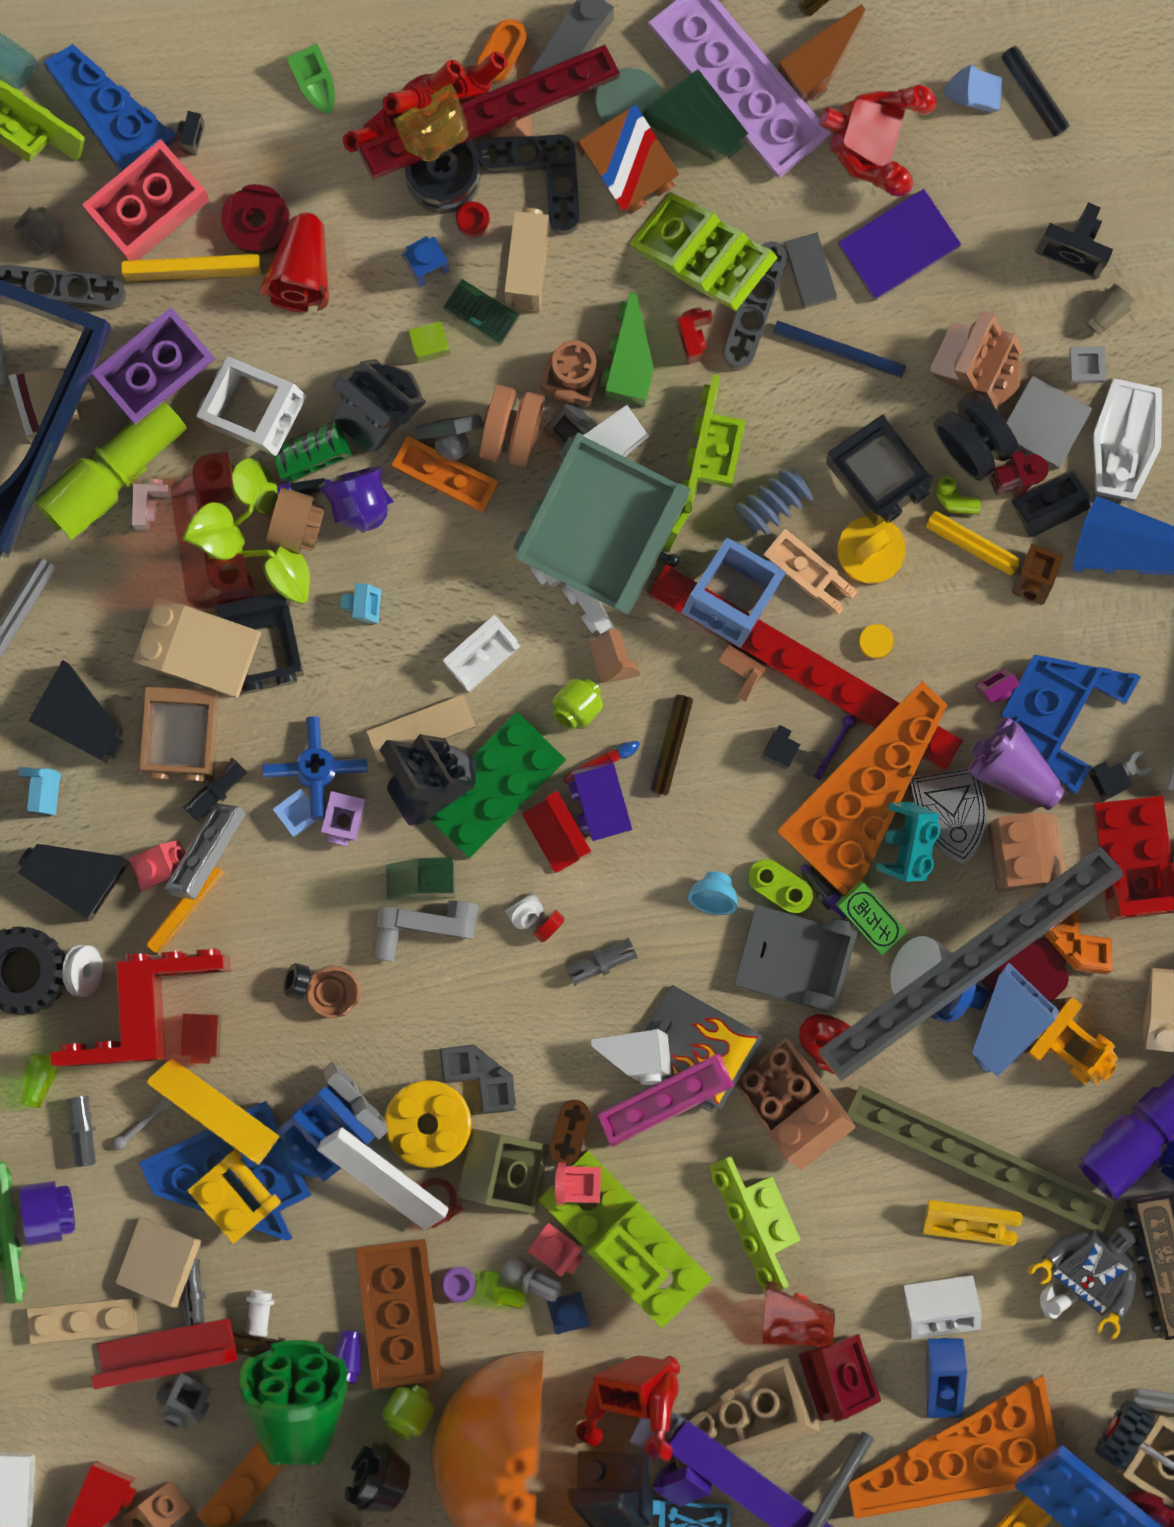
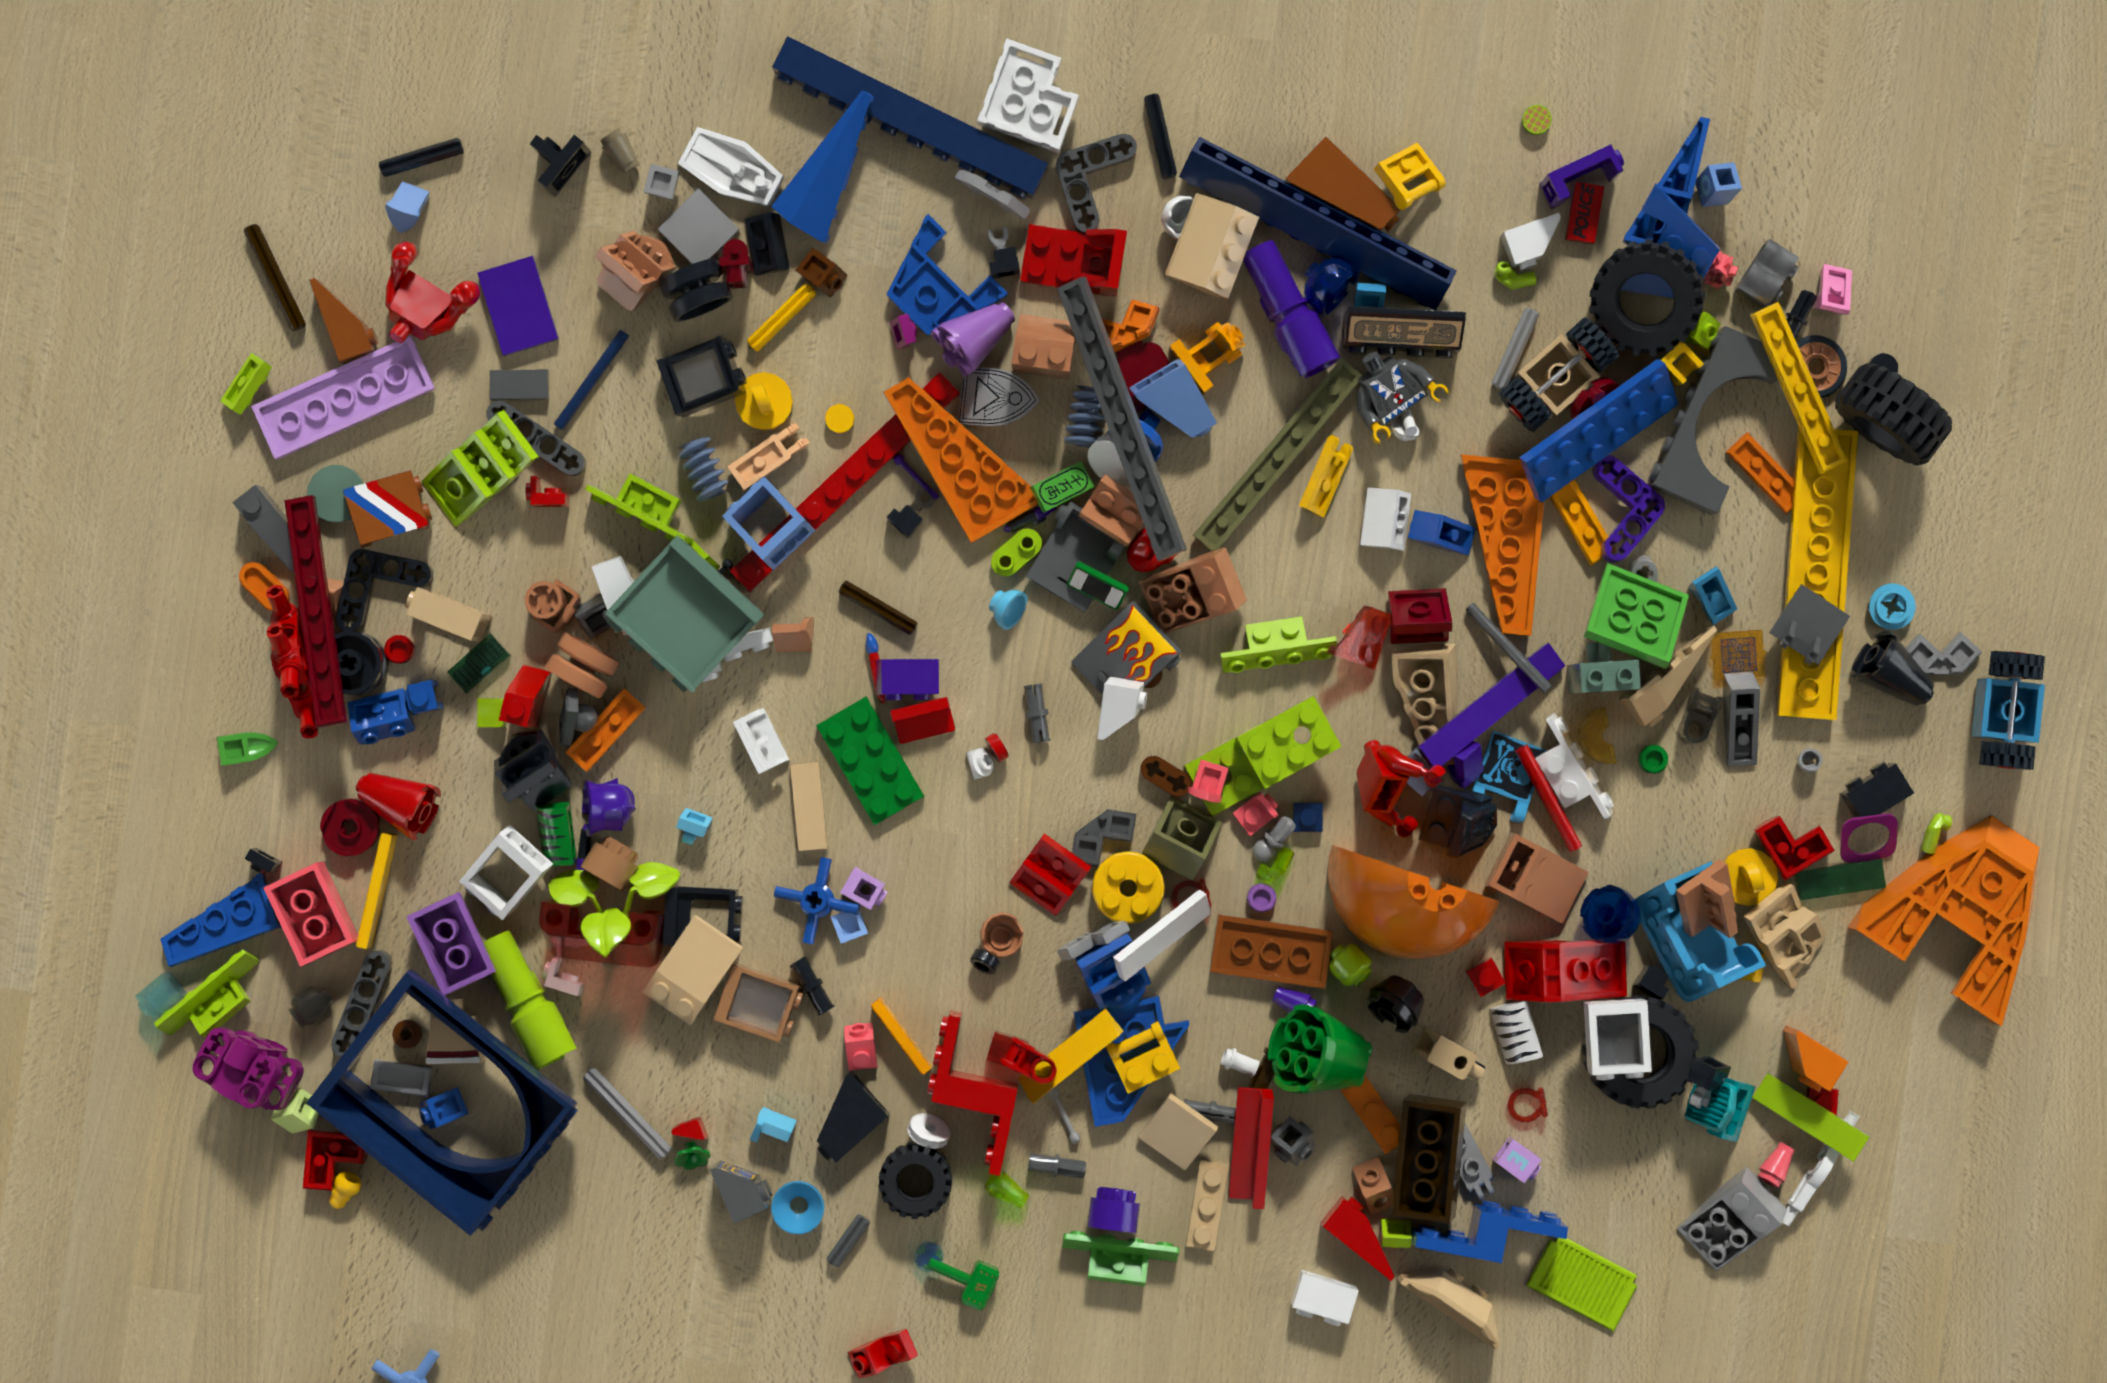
camera: 70 degrees left, 5 degrees up
black slope [29,660,124,763] -> none
light grey tile [165,803,246,900] -> none
light grey beam [373,900,480,962] -> none
black piece [379,734,476,826] -> none
clear green slope [386,857,457,900] -> none
clear yellow cylinder [394,83,469,162] -> none
lime head [552,678,603,730] -> none
lime plate [594,1224,670,1301] -> none
dark pink tile [597,1054,734,1147] -> none
bright green slope [600,292,654,407] -> none
clear green slope [642,69,749,162] -> none
nougat tile [718,644,766,702] -> none
teal window [877,802,940,882] -> none
lime arm [935,476,981,515] -> none
none -> blue bracket [347,688,415,744]
none -> reddish brown plate [392,1019,422,1049]
none -> red slope [499,665,551,728]
none -> red slope [671,1117,708,1140]
none -> red piece [999,1036,1057,1084]
none -> red slope [1009,833,1091,916]
none -> sand blue piece [1064,385,1105,448]
none -> slope [1067,561,1129,610]
none -> nougat bracket [1079,474,1144,546]

